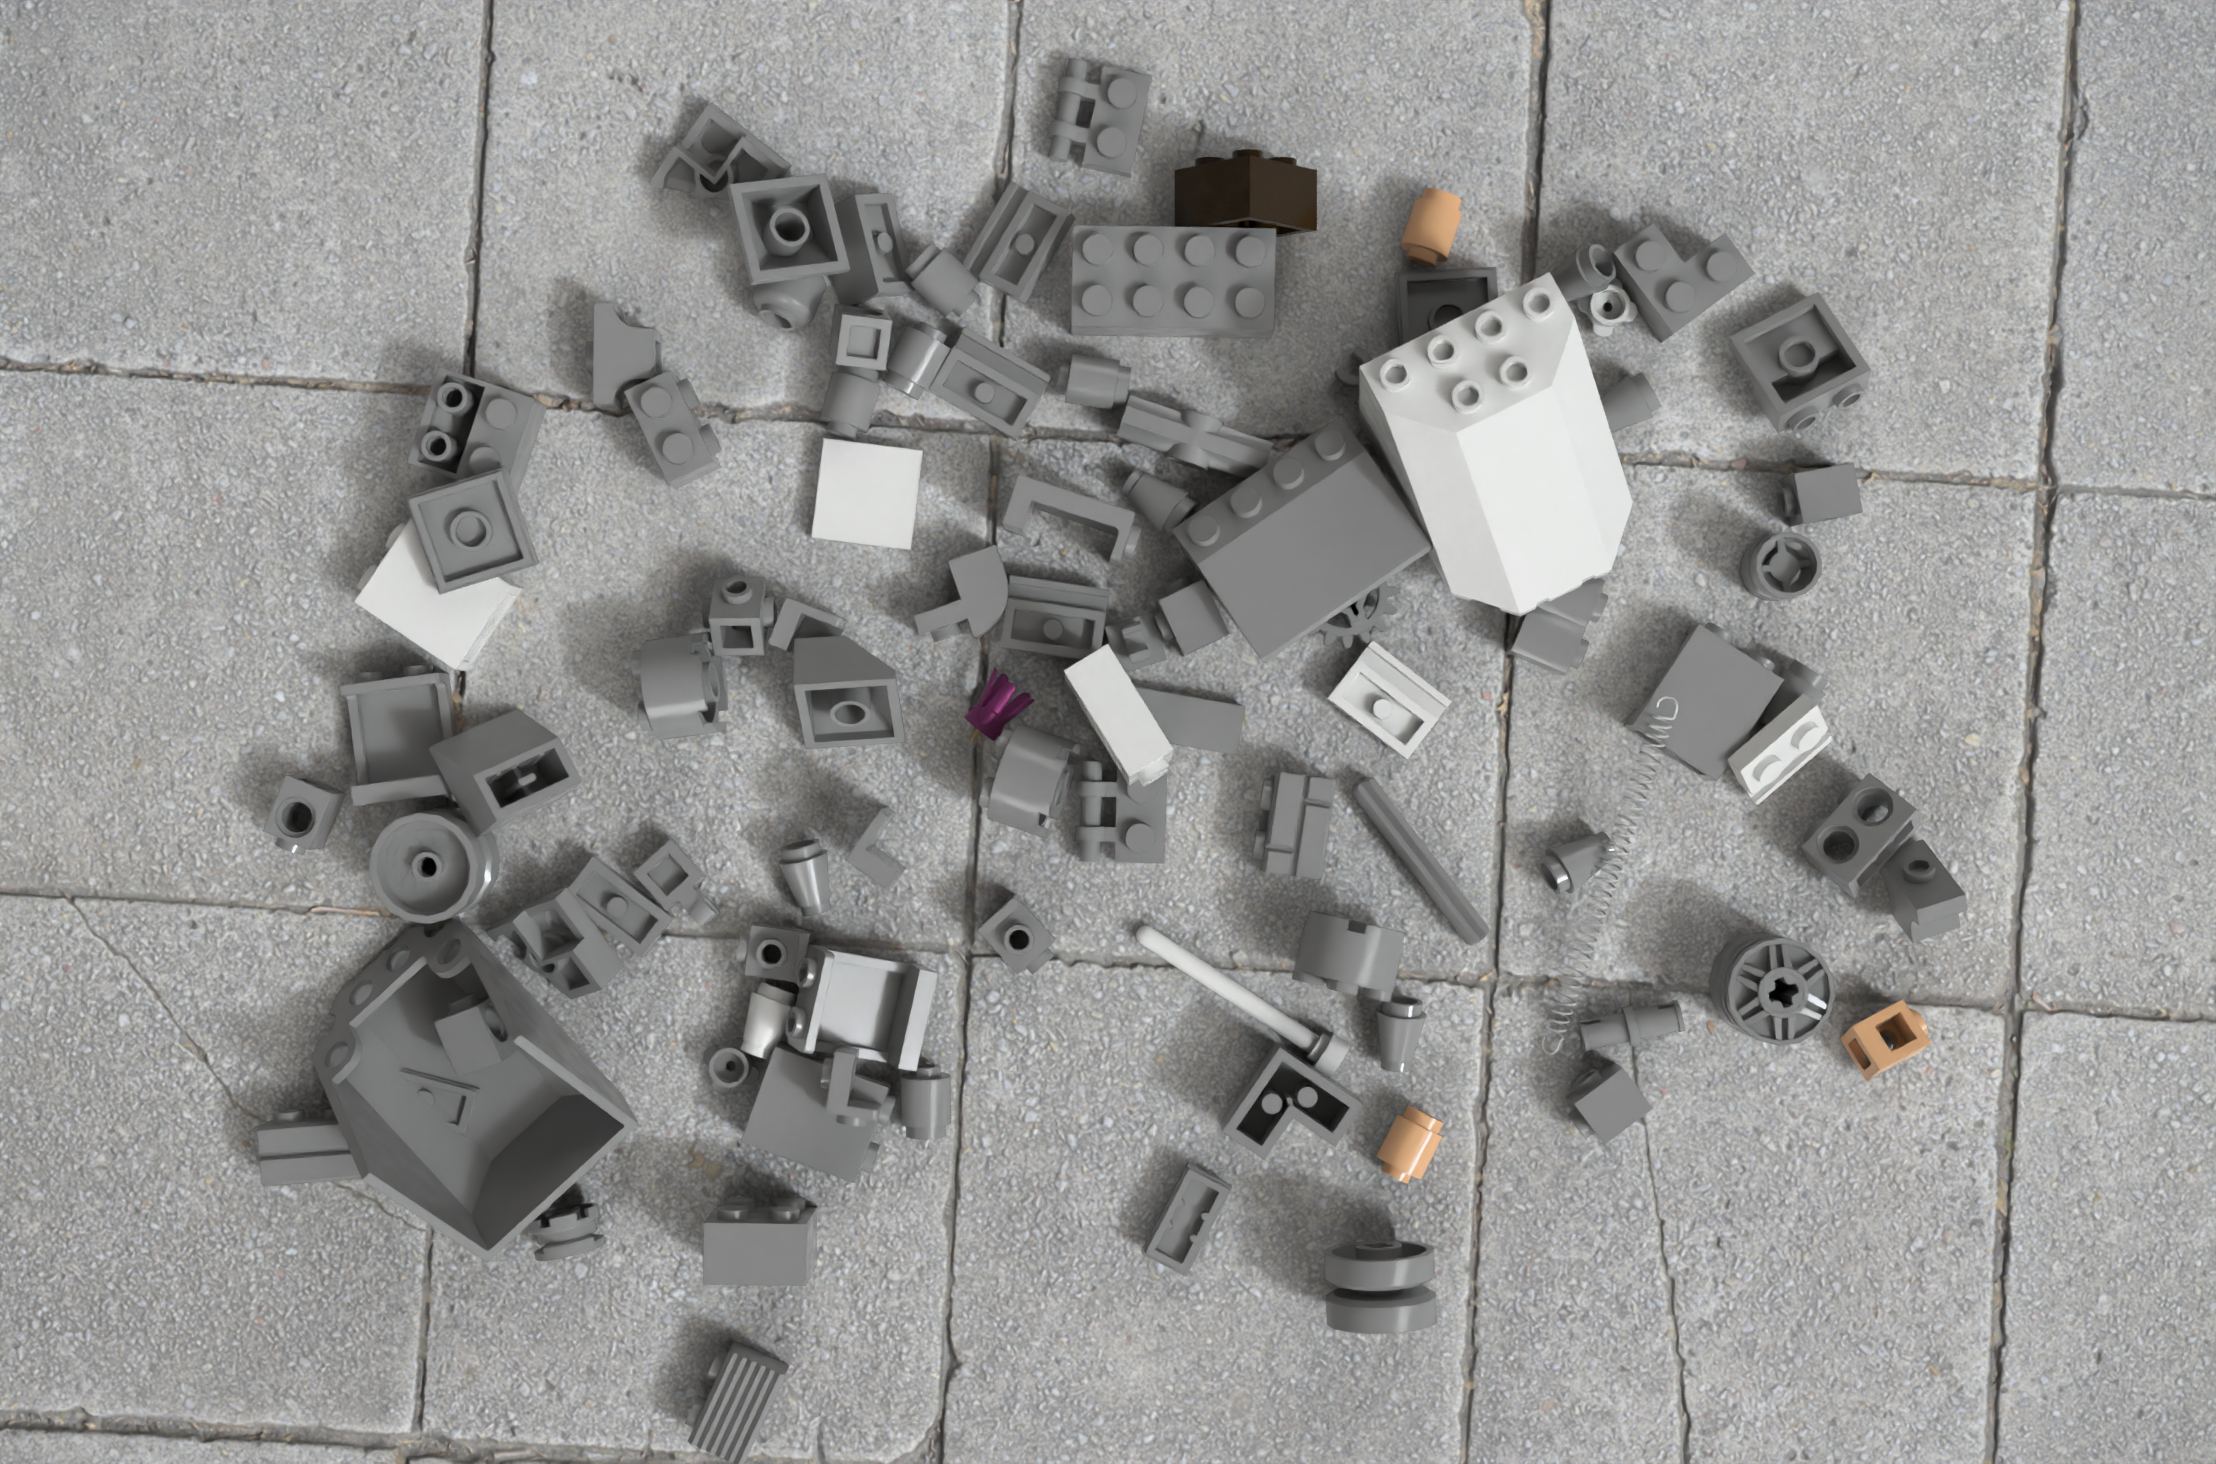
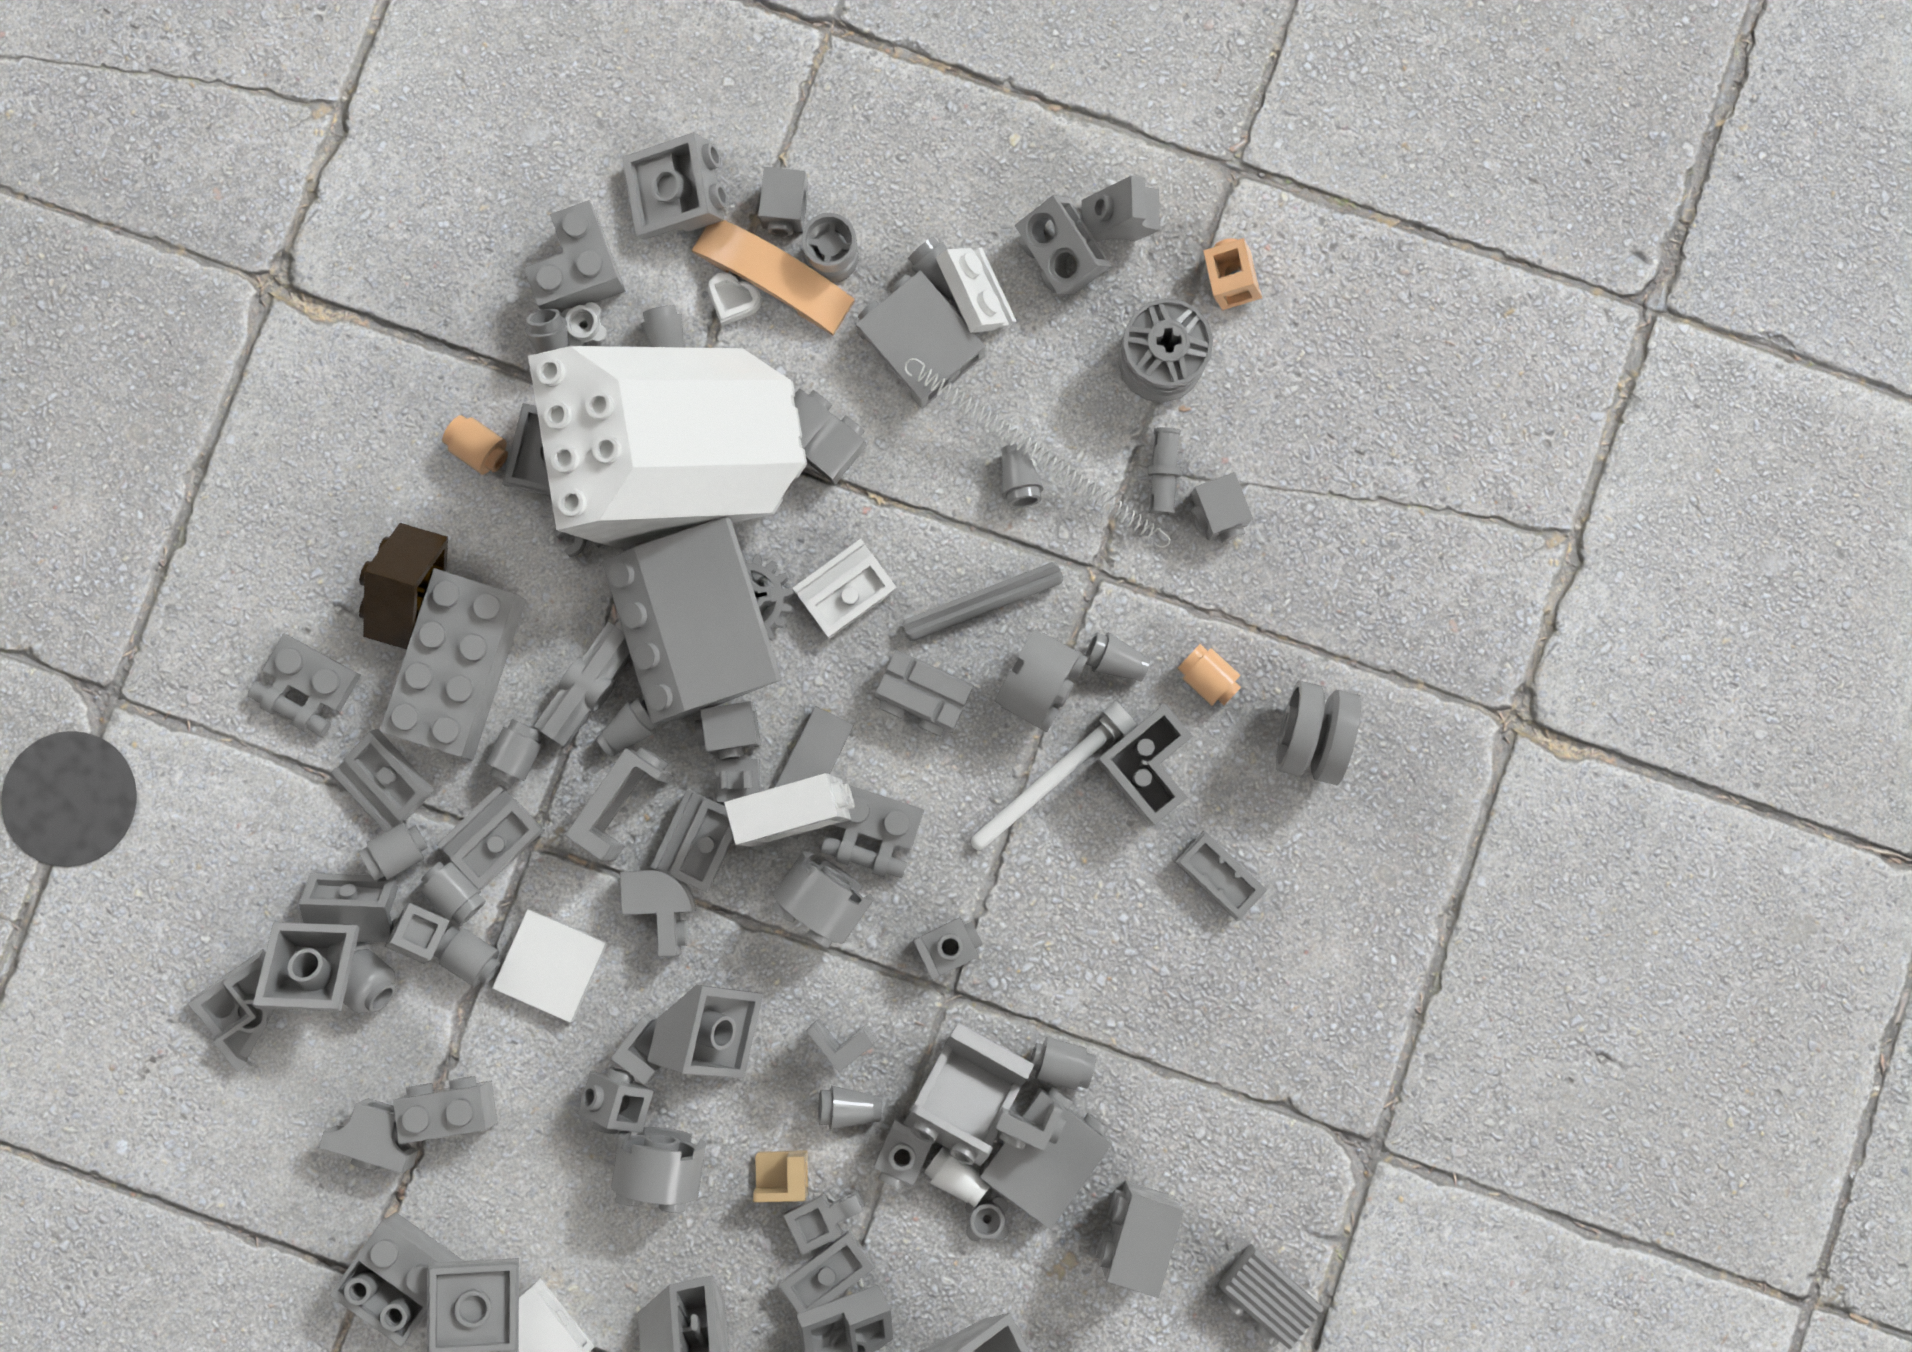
camera: 65 degrees left, 5 degrees down
flat silver piece [964,667,1035,742] -> none
none -> light nougat slope [692,220,855,336]
none -> white tile [708,272,762,326]
none -> tan panel [753,1150,808,1202]

